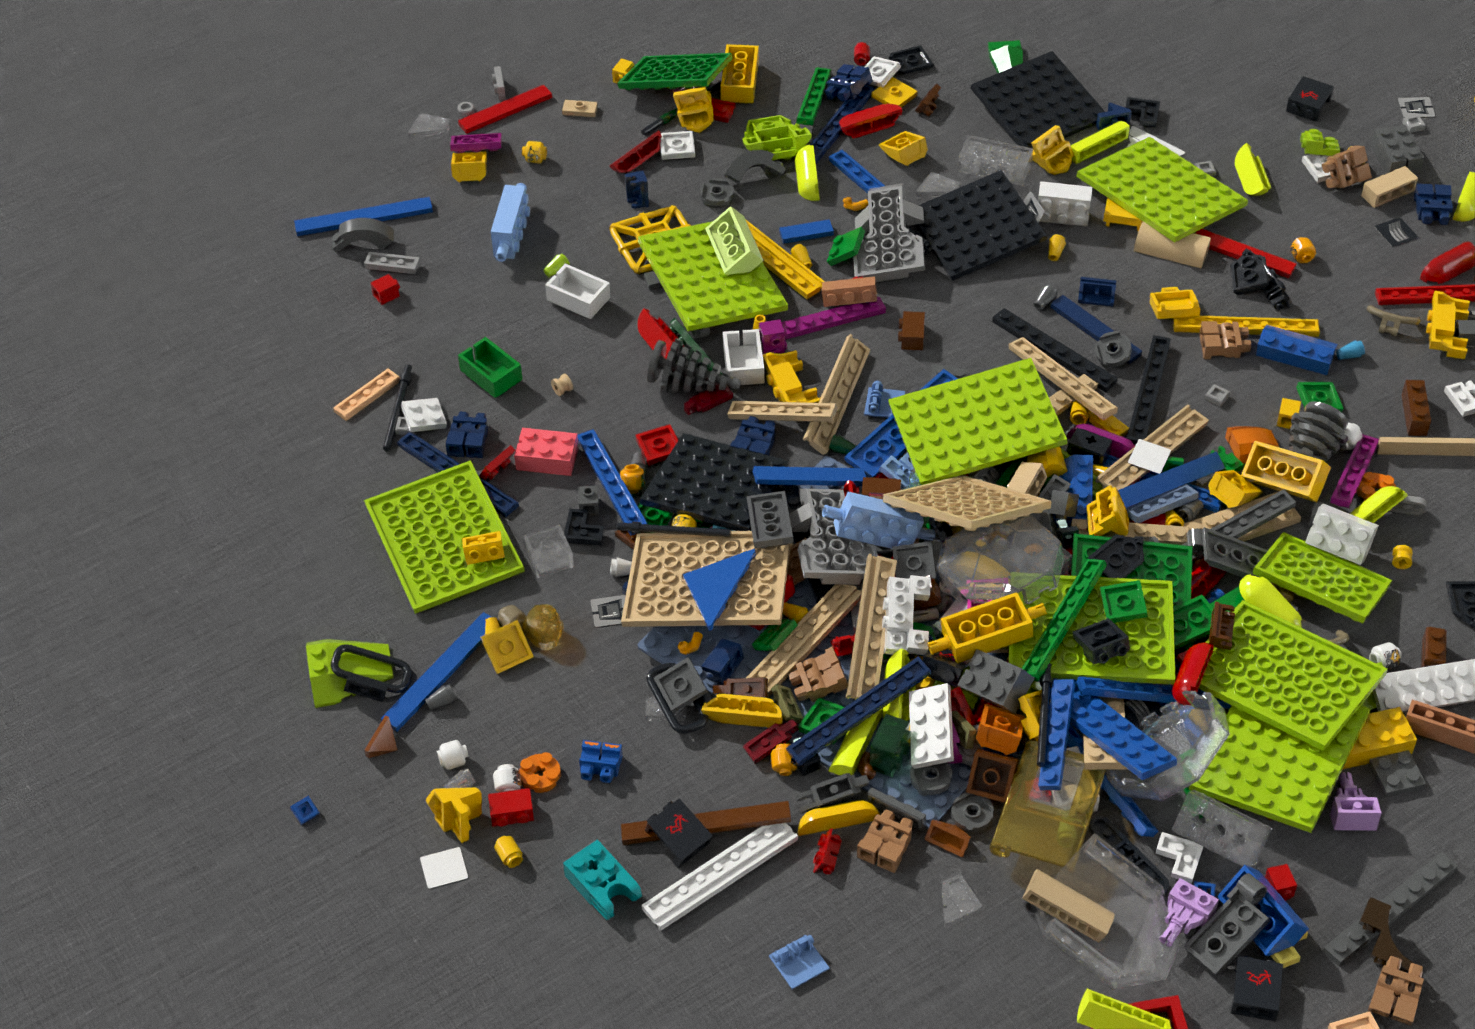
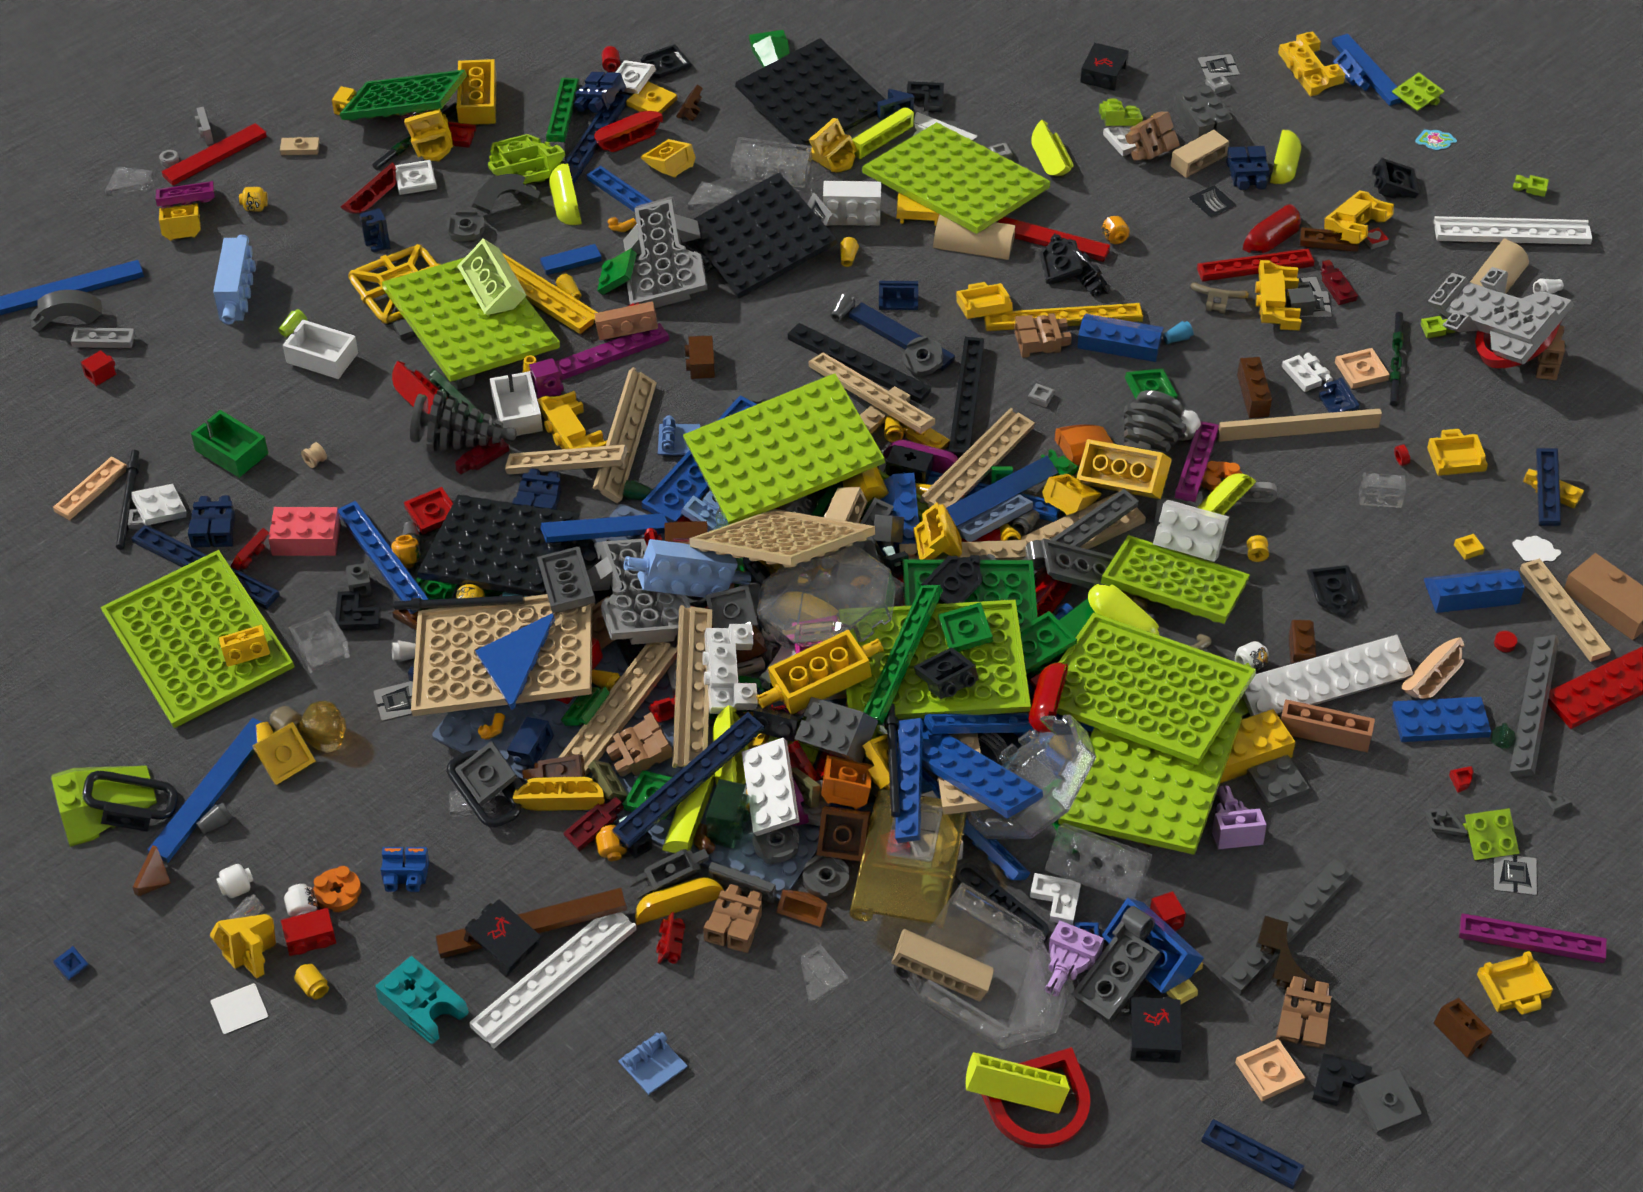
camera: 10 degrees left, 0 degrees up
white sticker [1128,439,1171,474] -> none
reddish brown hinge [1209,602,1235,650] -> none
yellow brick [1276,398,1301,429] -> none

